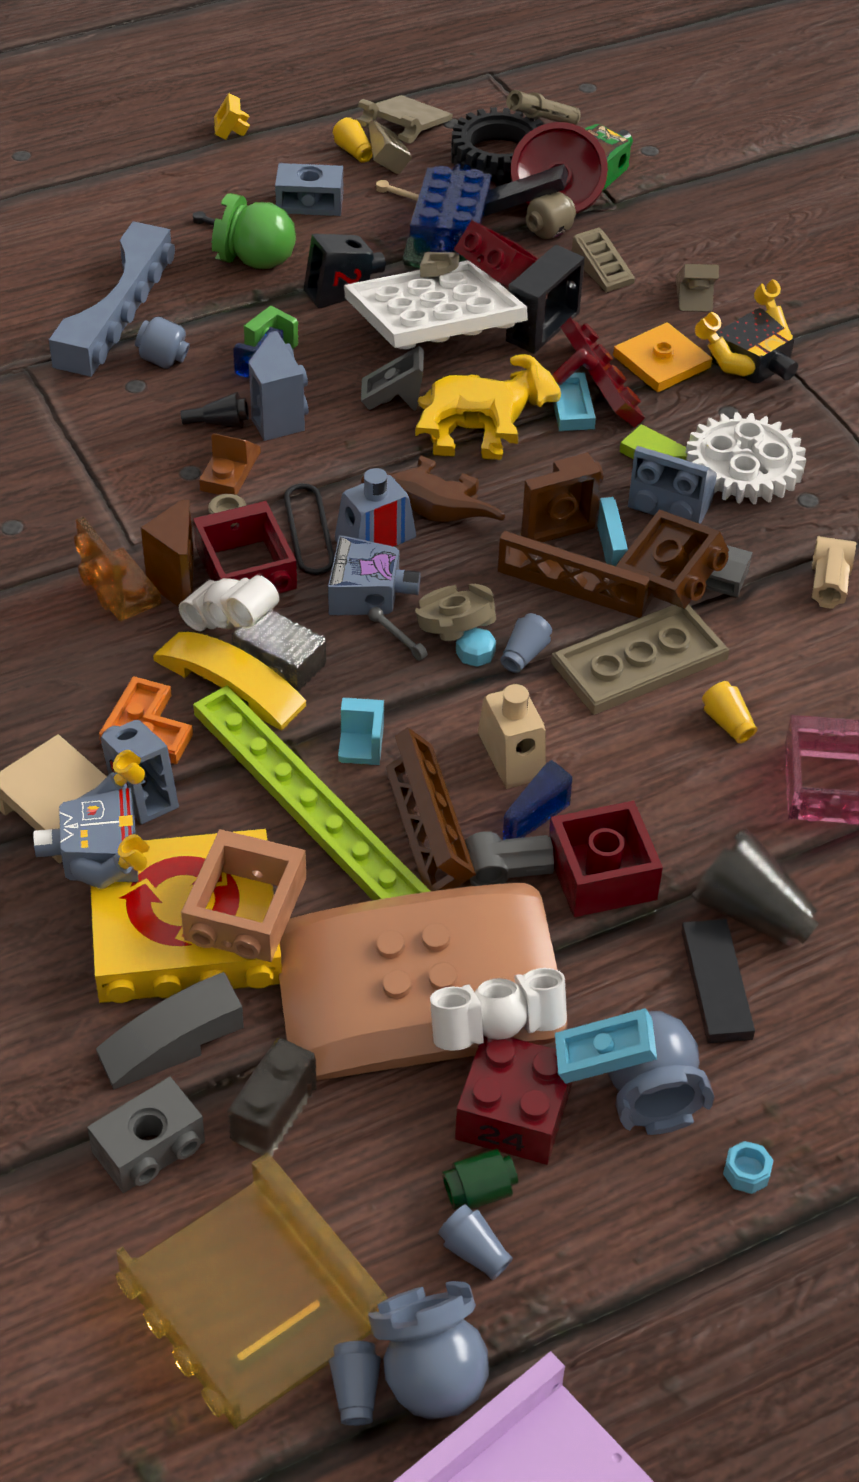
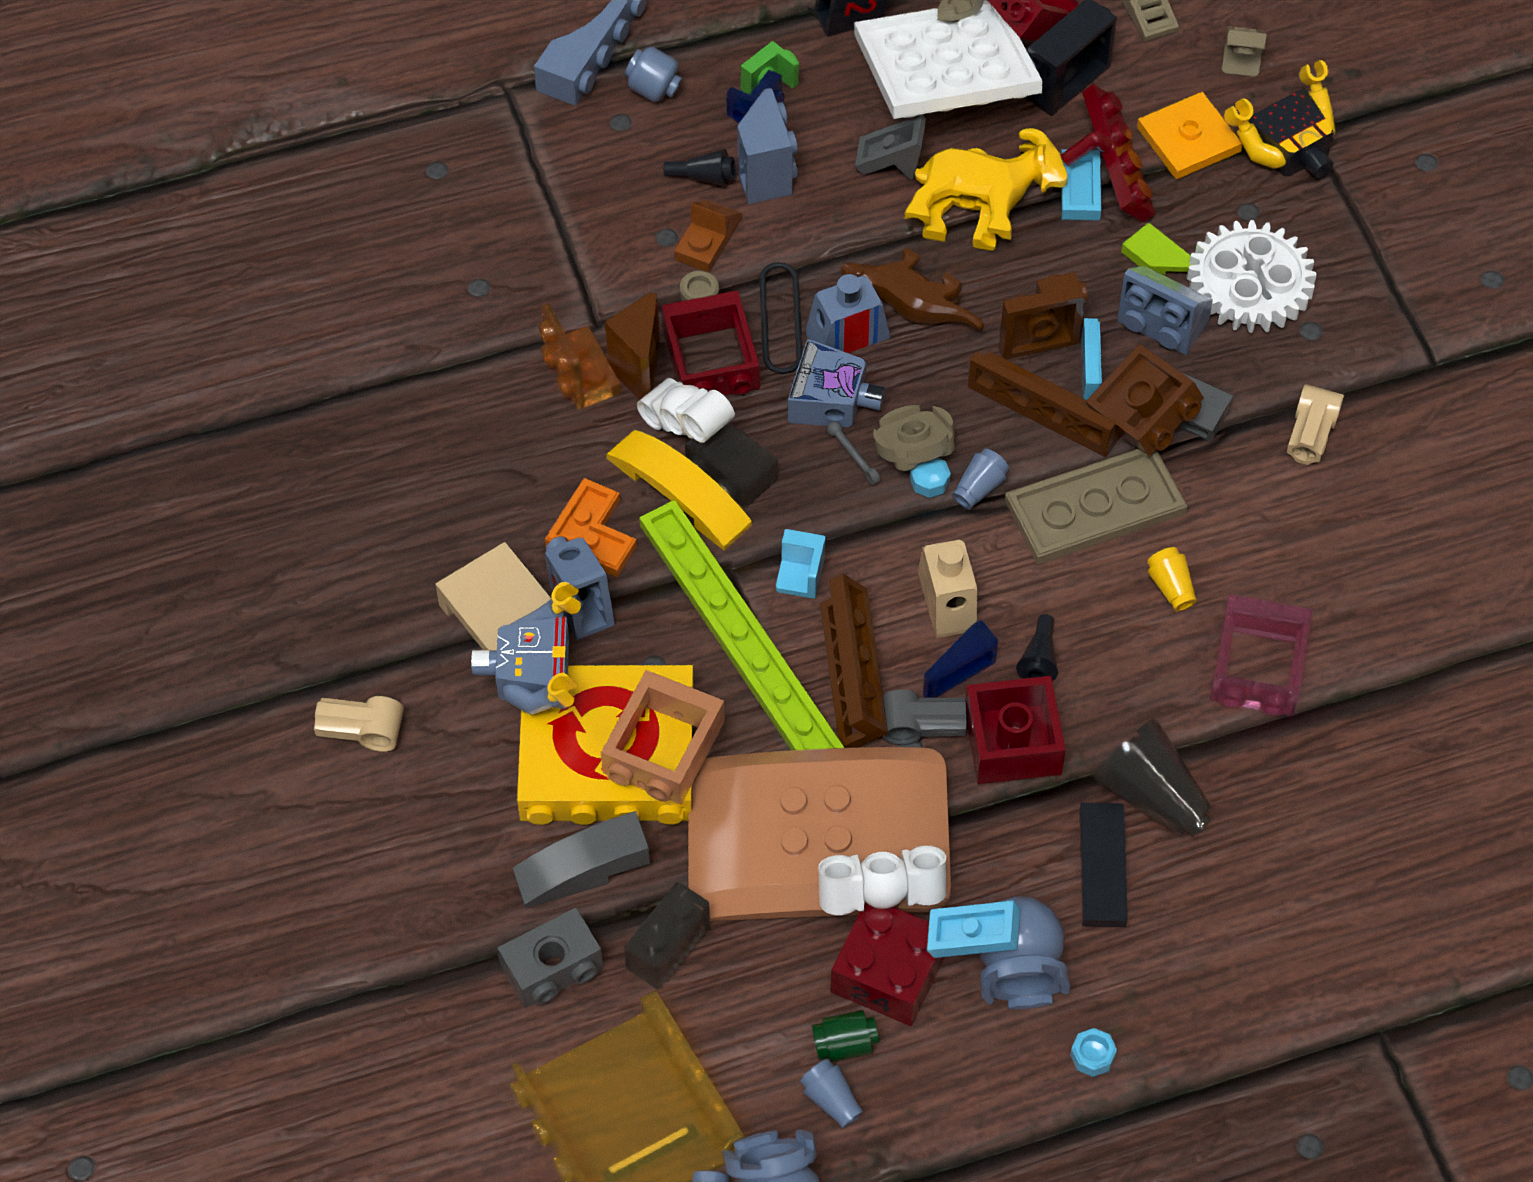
camera: 10 degrees right, 10 degrees up
none -> black cone [1016,614,1058,681]

